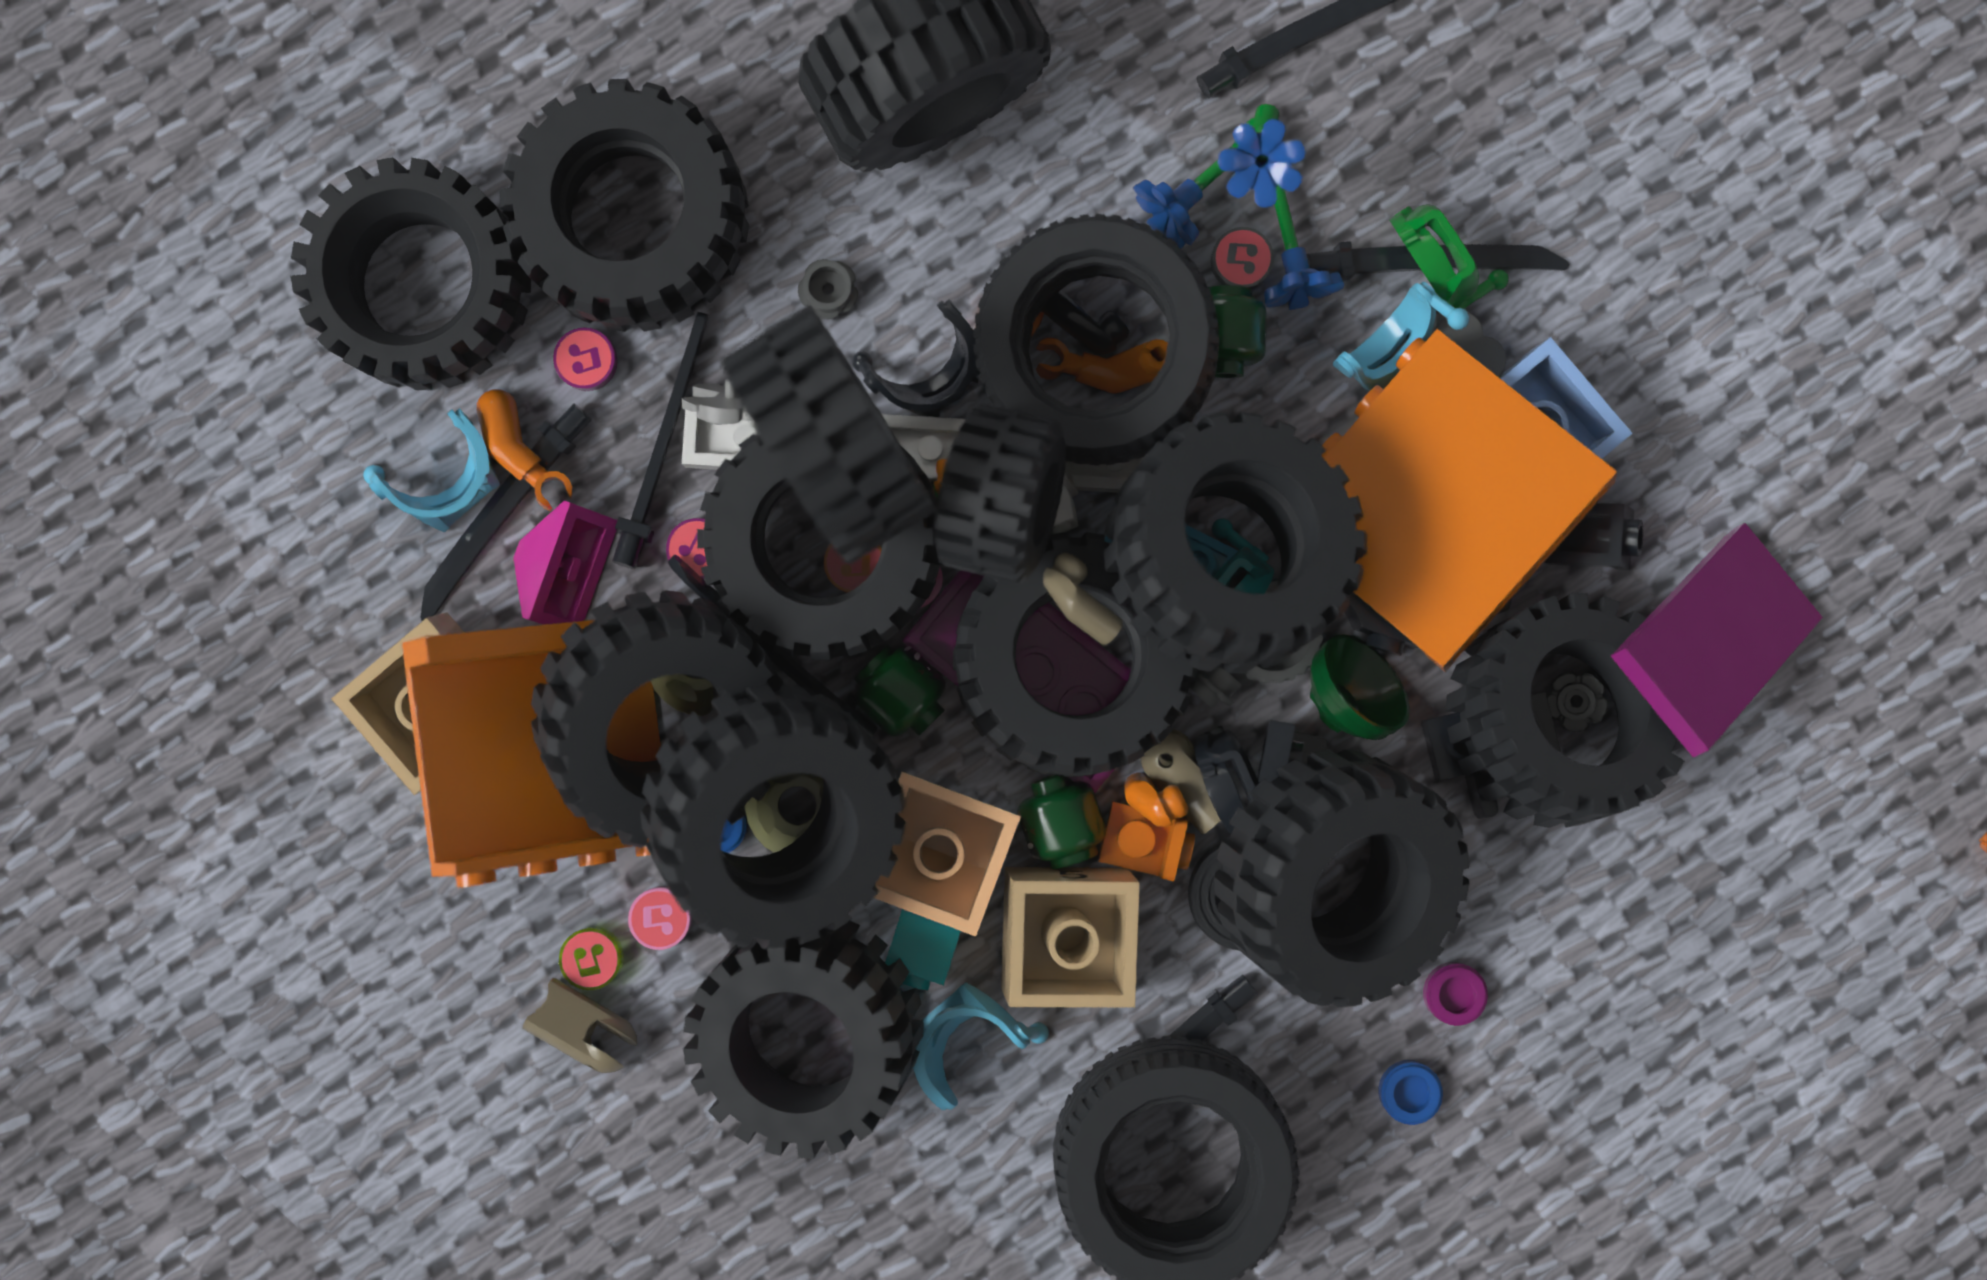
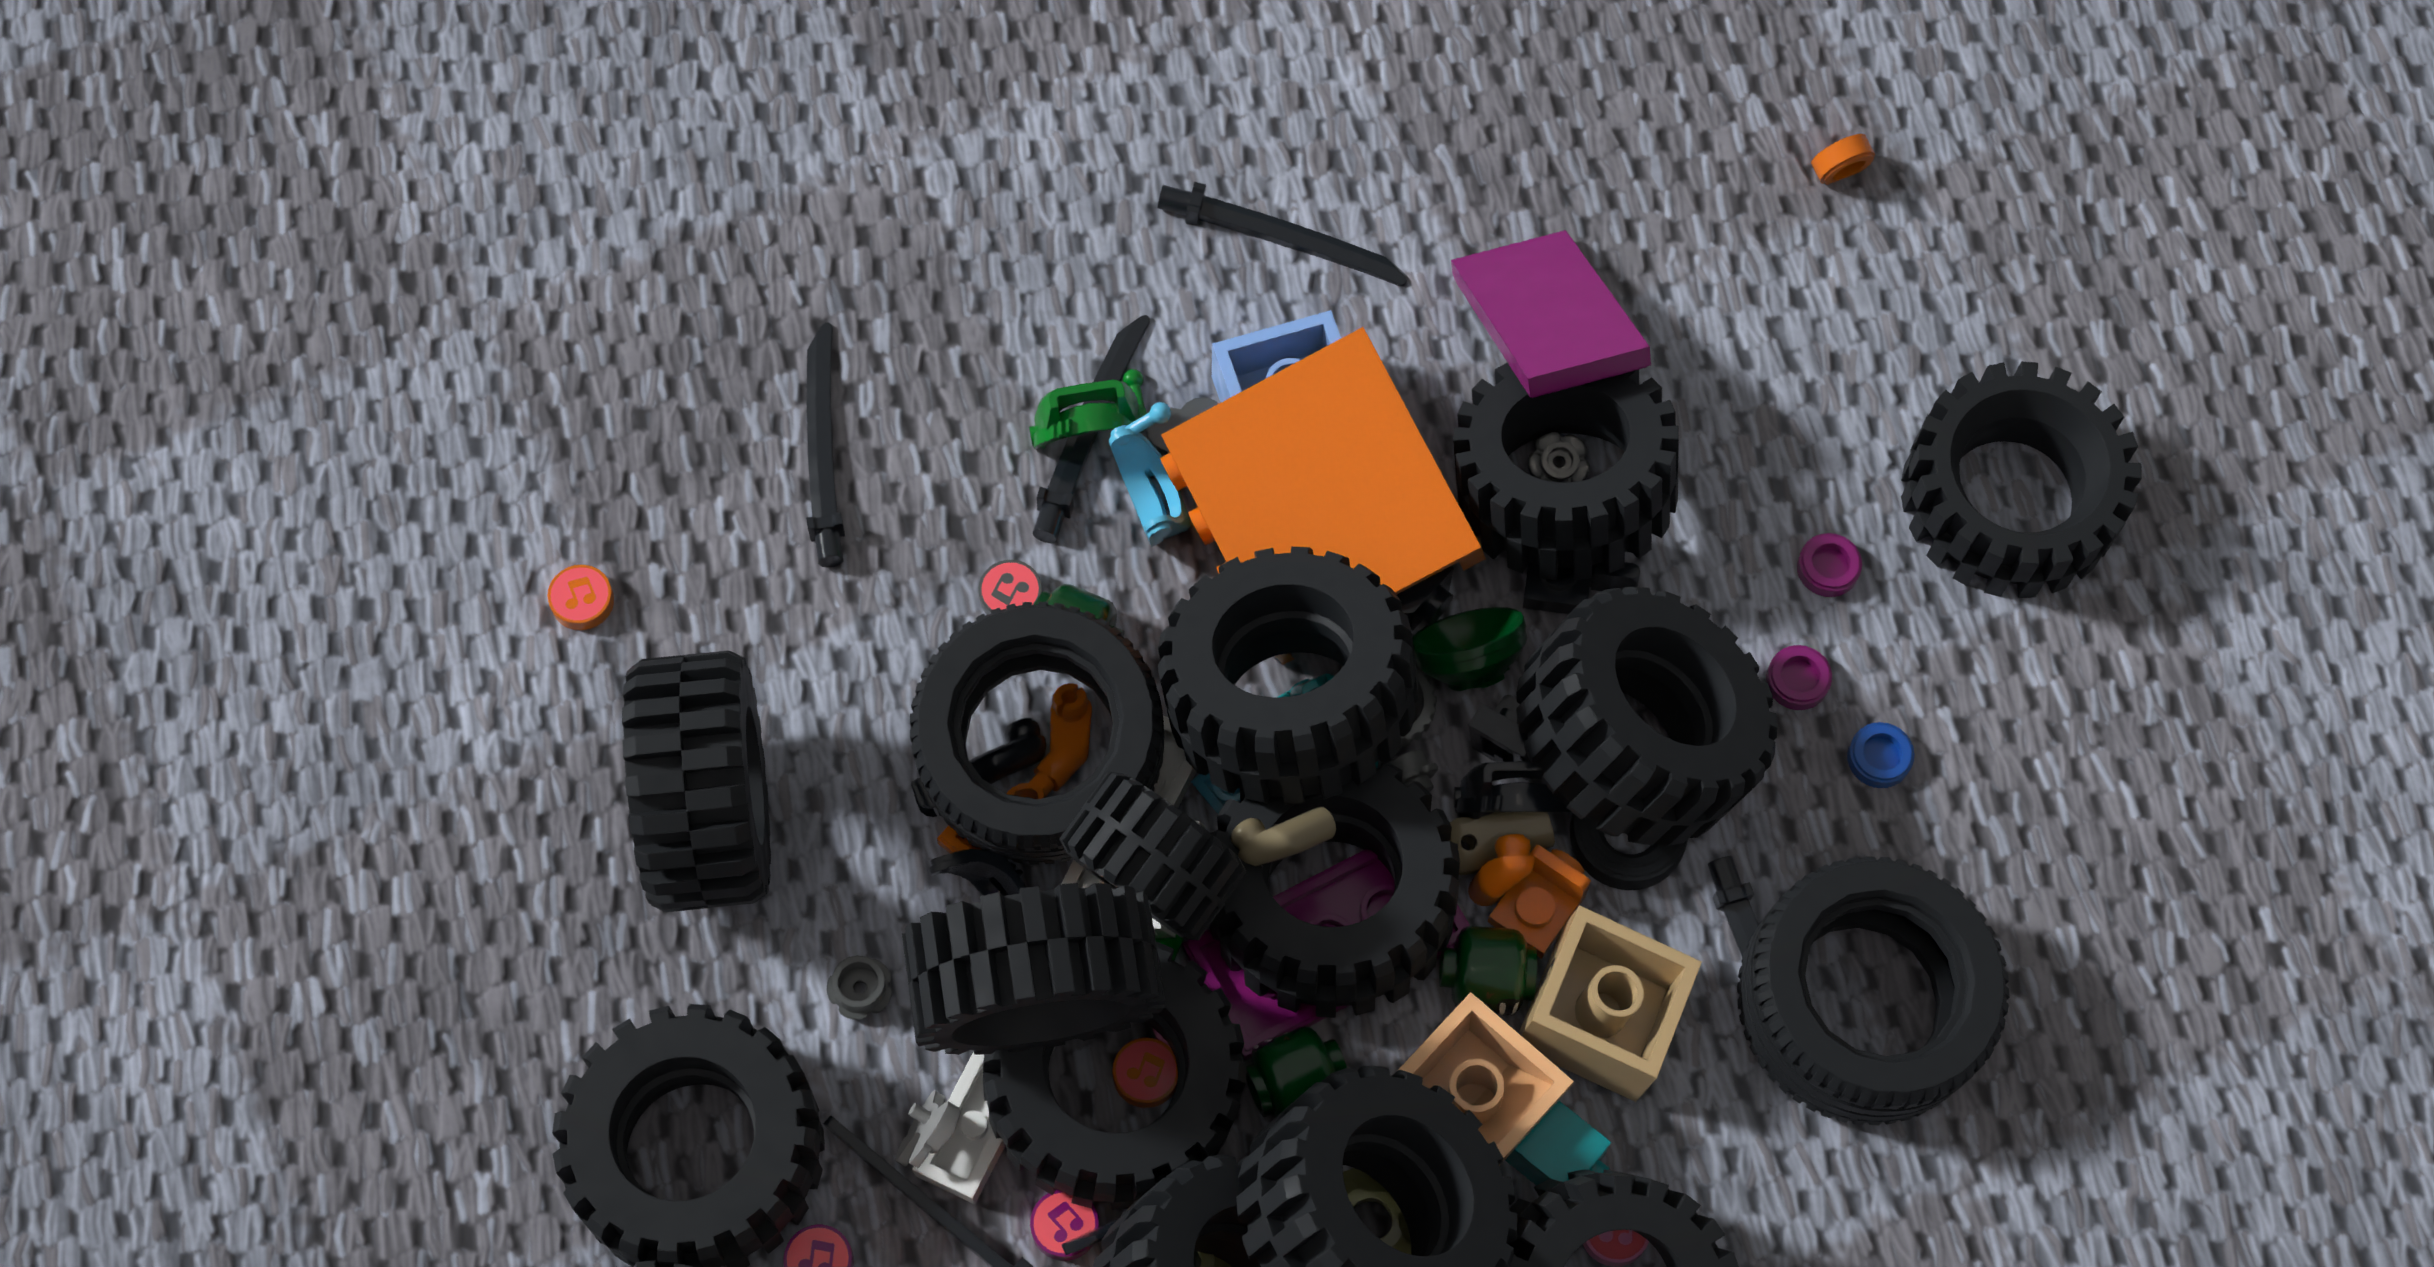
camera: 65 degrees left, 20 degrees down
medium azure helmet [913,982,1049,1111] -> none
blue plant [1133,104,1345,310] -> none
black bracket [1544,503,1644,570] -> none
none -> black sword [1157,182,1407,287]
none -> magenta tile [1797,533,1862,597]
none -> black tyre [1901,361,2142,598]

